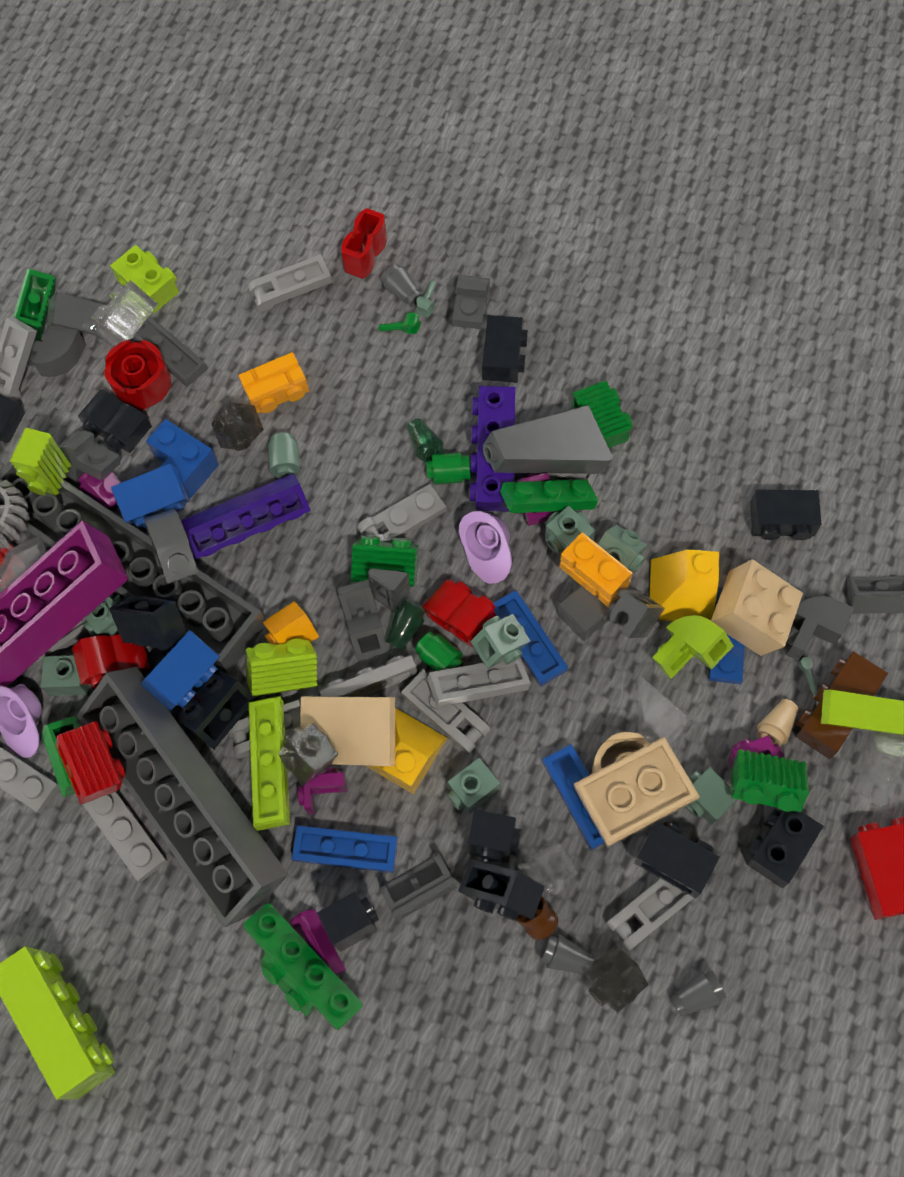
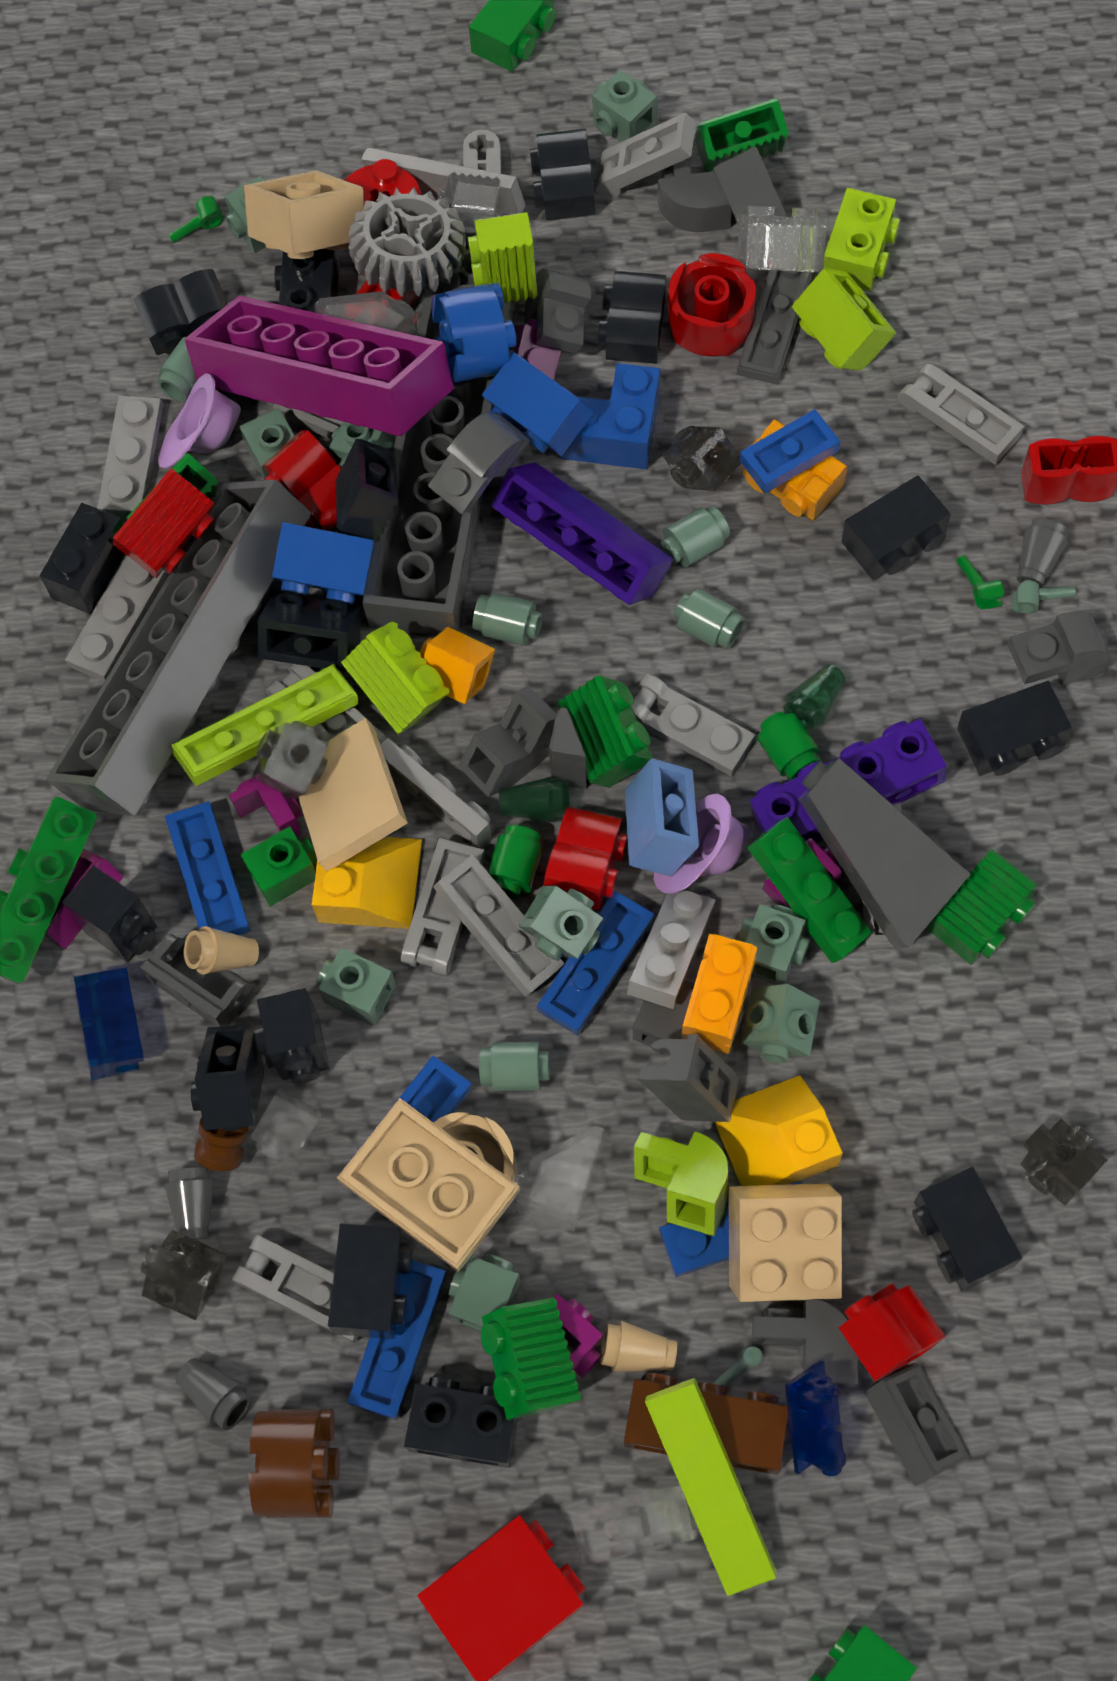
camera: 65 degrees right, 0 degrees up
none -> black piece [39,503,125,614]
none -> clear blue hinge [73,967,144,1081]
none -> tan cone [184,926,259,974]
none -> green brick [240,826,318,907]
none -> reddish brown brick [249,1409,340,1518]
none -> blue plate [347,1260,447,1421]
none -> blue brick [432,283,516,383]
none -> sand green brick [472,592,542,646]
none -> sand green brick [479,1041,550,1091]
none -> medium blue brick [625,758,699,877]
none -> light grey plate [627,890,716,1009]
none -> sand green brick [674,588,745,649]
none -> blue plate [739,409,841,494]
none -> clear blue hinge [785,1360,846,1476]
none -> lime brick [791,268,896,371]
none -> red brick [838,1283,946,1382]
none -> black brick [841,475,951,581]
none -> clear smoke brick [1020,1118,1108,1206]

